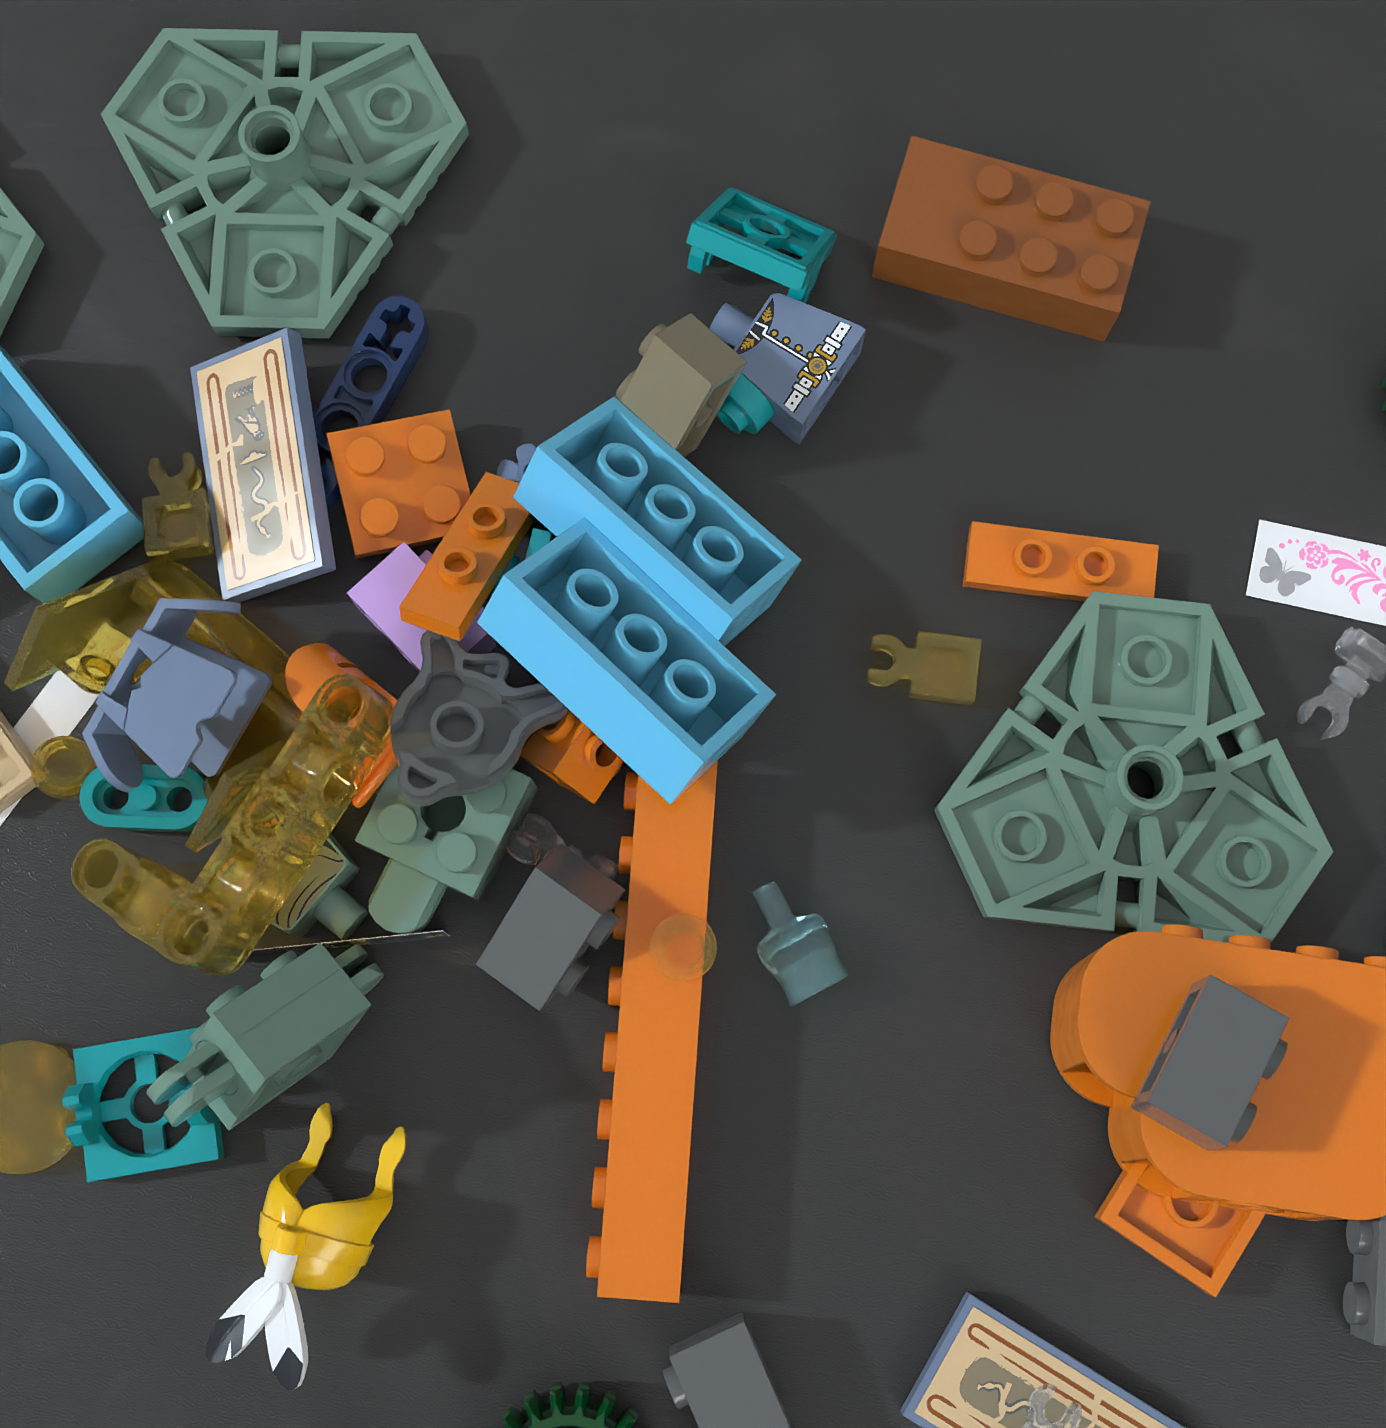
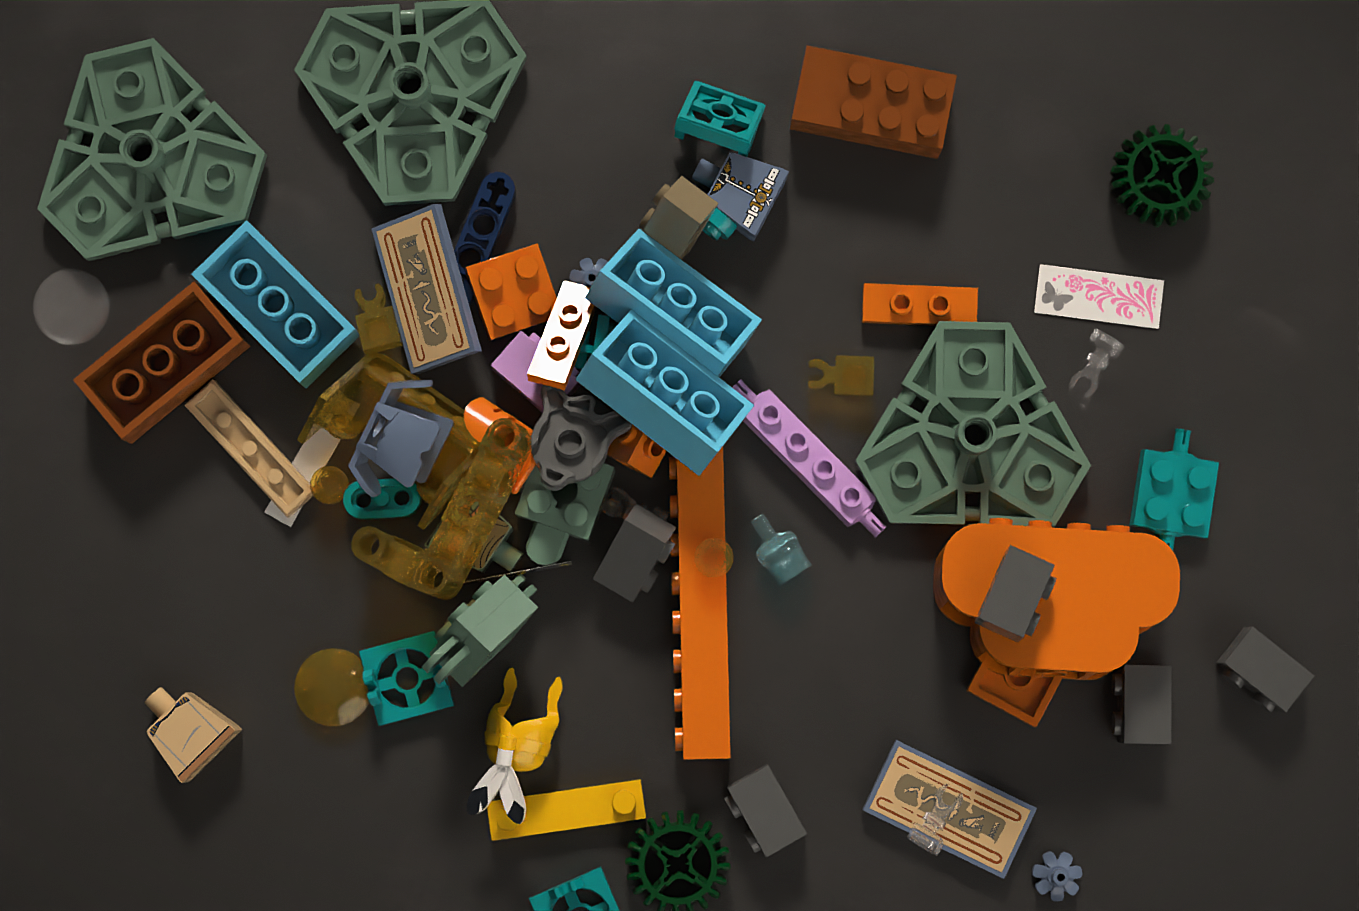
camera: 10 degrees left, 5 degrees up
none -> yellow plate [487,779,646,841]
none -> lavender plate [732,379,887,538]

